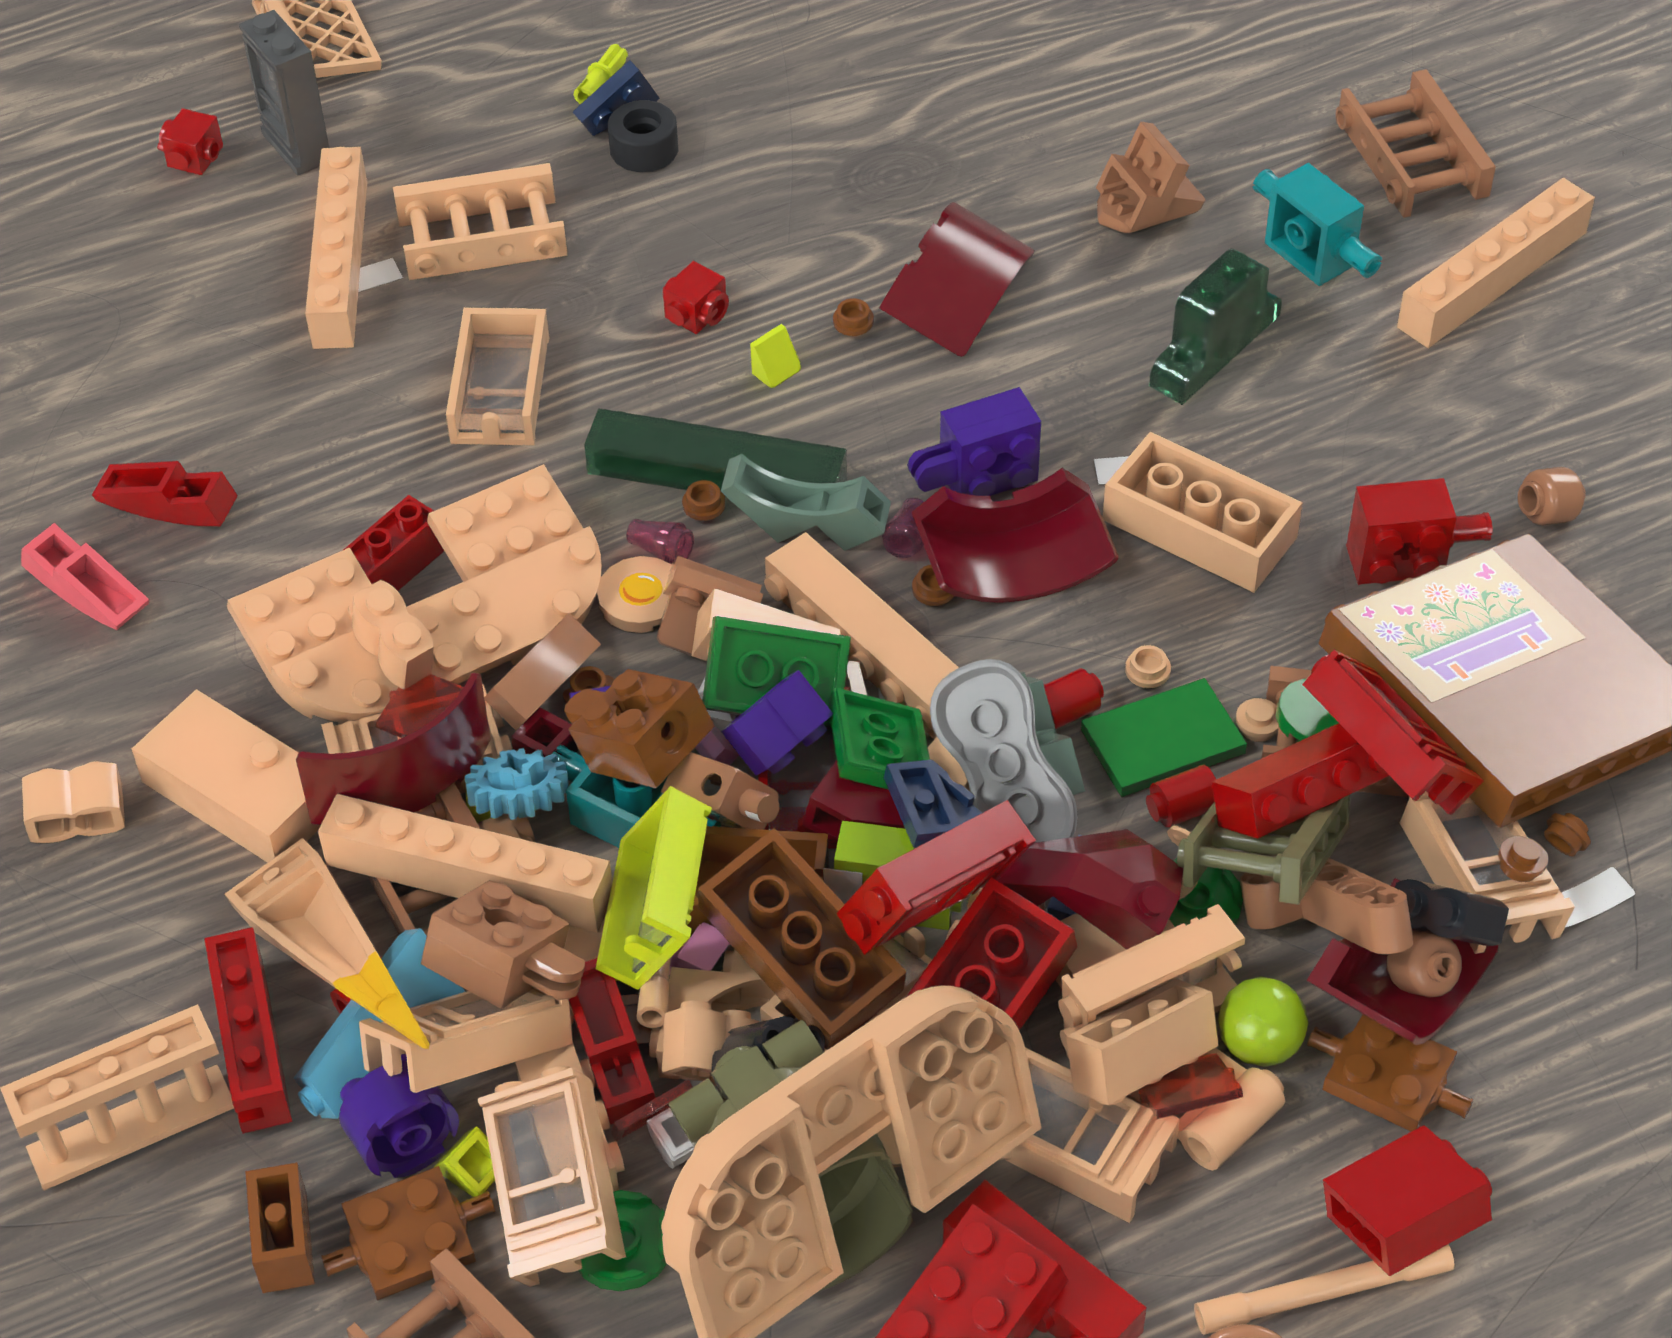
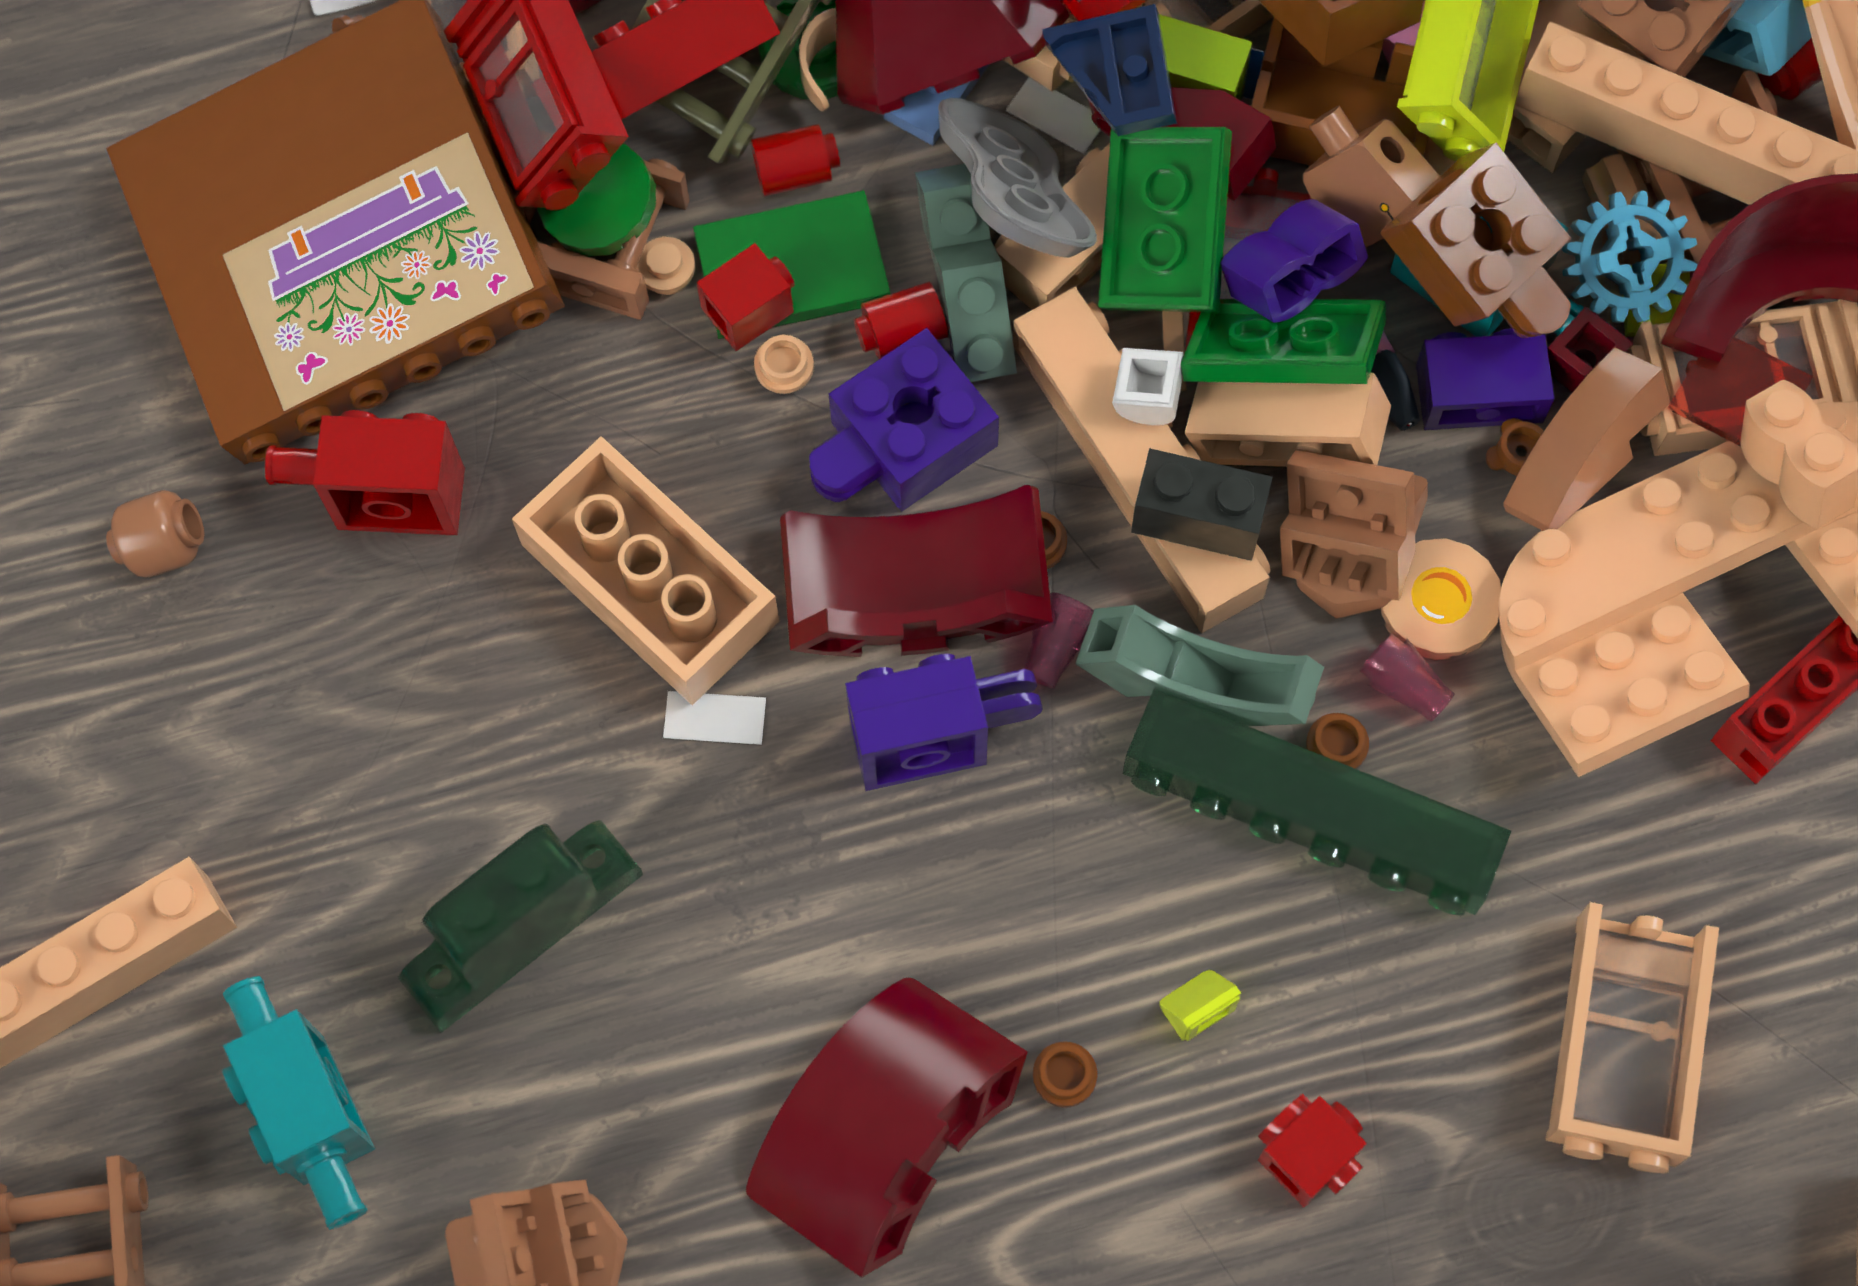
camera: 170 degrees left, 20 degrees up
none -> red brick [696,243,795,351]
none -> dark purple brick [809,328,999,512]
none -> white brick [1112,348,1184,425]
none -> pearl dark grey brick [1131,448,1273,561]

